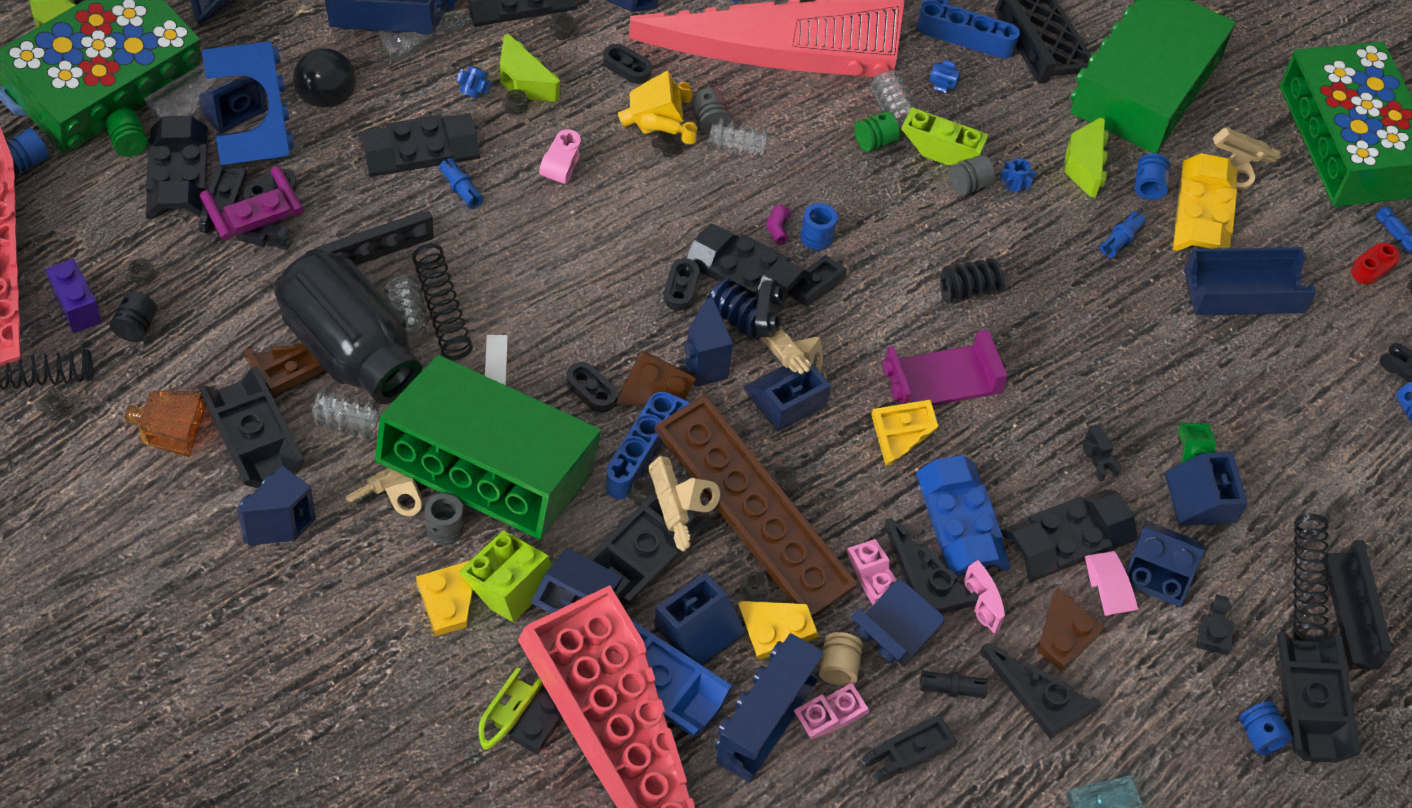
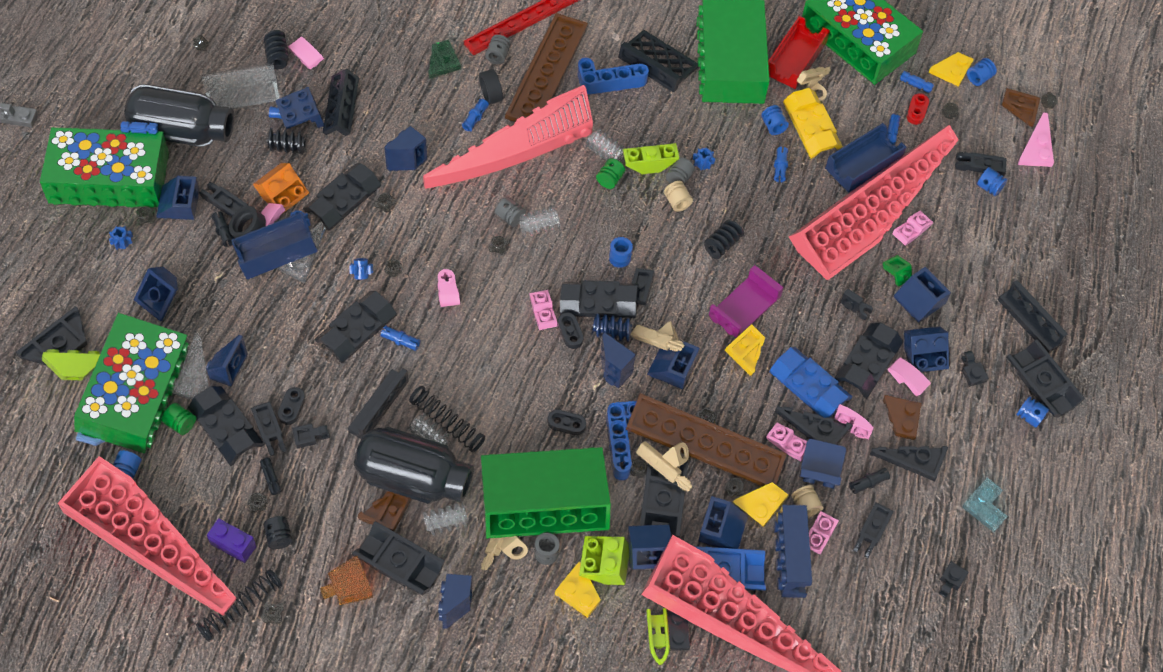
camera: 30 degrees left, 5 degrees up
magenta plate [200,166,304,241] -> none
blue arch [202,41,294,165] -> none
black piece [293,48,356,107] -> none
white sticker [485,335,507,385] -> none
lime slope [500,34,561,102] -> none
black plate [603,44,652,84] -> none
reddish brown wing [616,350,696,405] -> none
yellow torso [618,71,697,144] -> none
black plate [755,280,784,337] -> none
magenta arm [766,205,791,245] -> none
blue gear [929,59,961,93] -> none
lime slope [1064,118,1109,198] -> none
black piece [1293,513,1329,642] -> none
none -> black axle [260,457,281,495]
none -> bright pink slope [529,290,557,330]
none -> tan piece [664,181,693,212]
none -> red brick [768,16,830,89]
none -> coral wedge [789,125,958,280]
none -> blue axle [888,114,900,145]
none -> bright pink slope [892,211,933,246]

